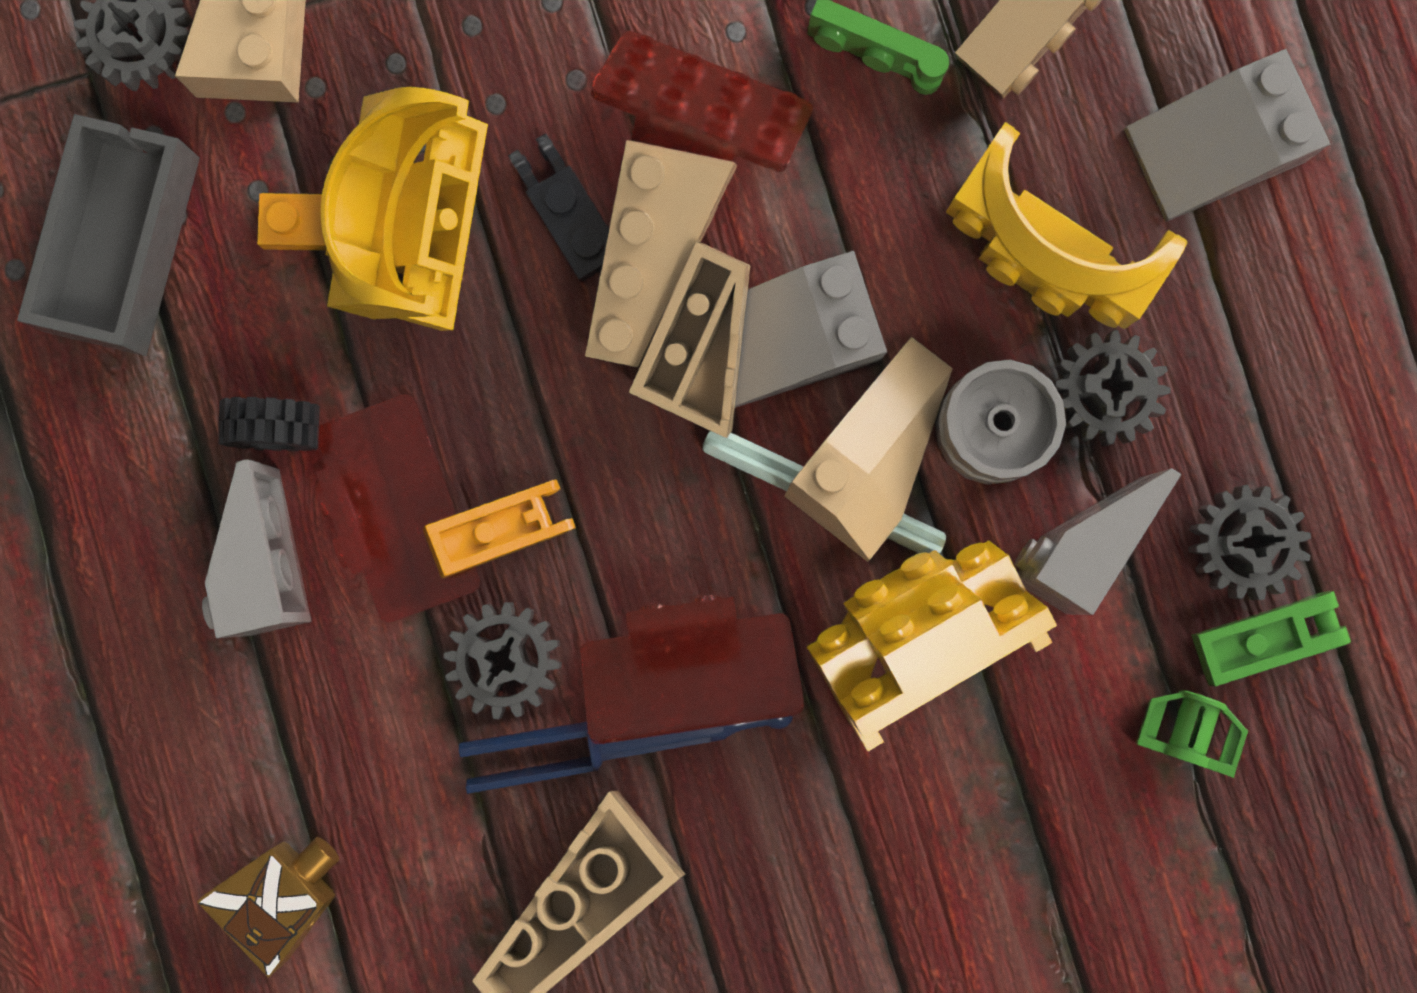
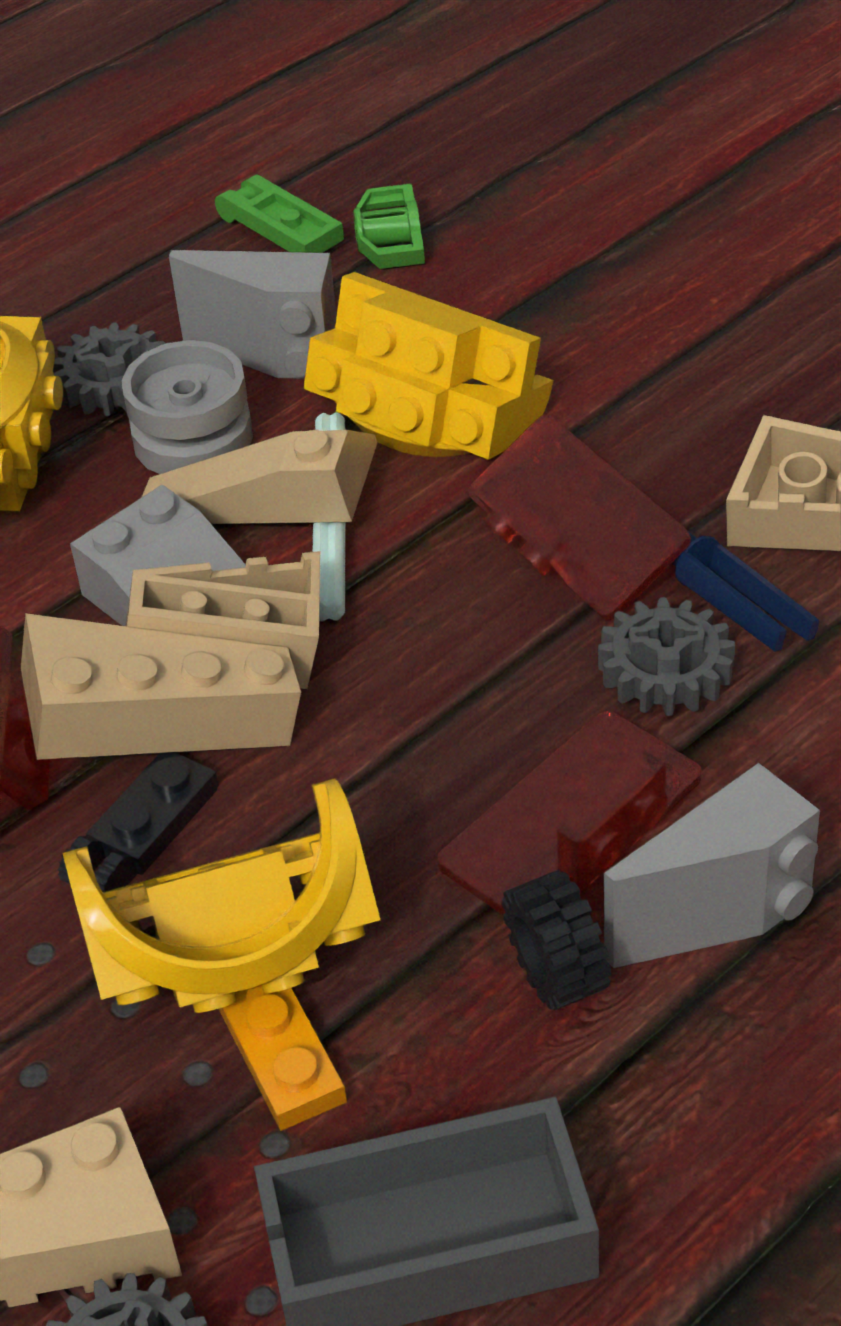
camera: 110 degrees left, 40 degrees down
light orange hinge [422,479,576,579] -> none
dark grey gear [1188,485,1311,600] -> none

